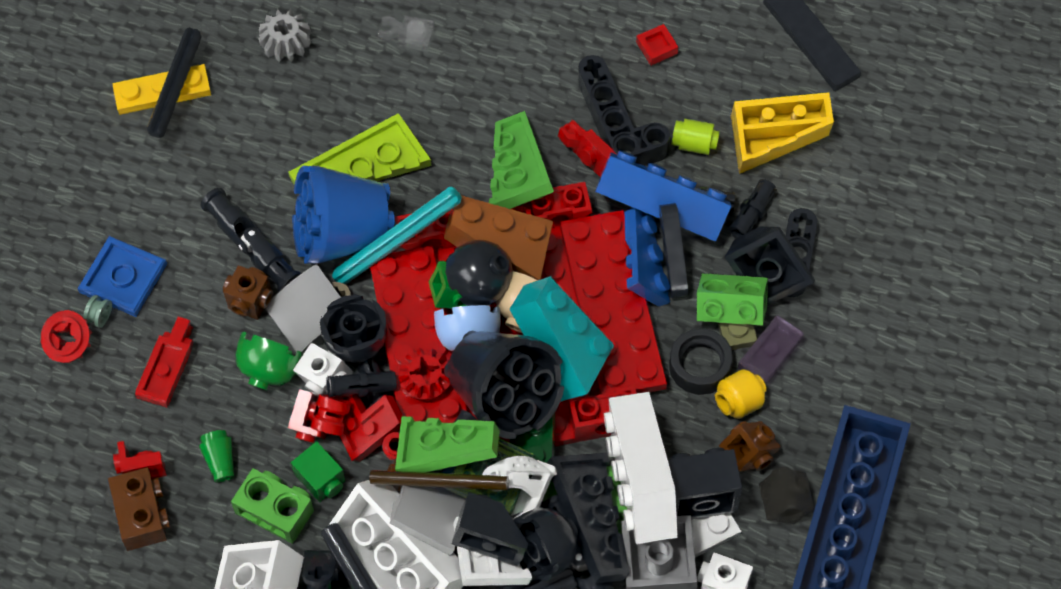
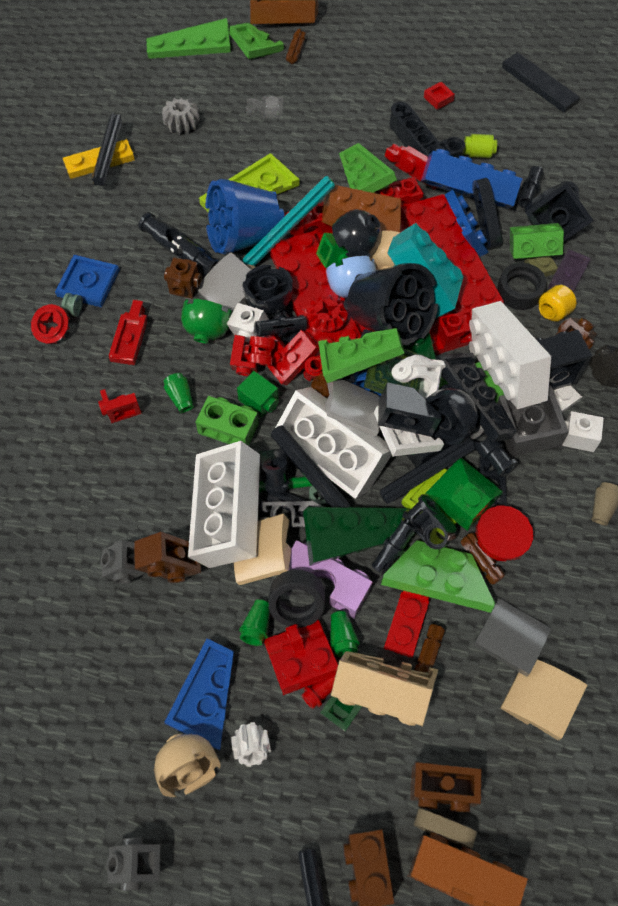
camera: 10 degrees left, 0 degrees up
reddish brown brick [108,467,171,551] -> none
dark brown bar [369,470,509,490] -> none
yellow wedge [731,92,834,174] -> none

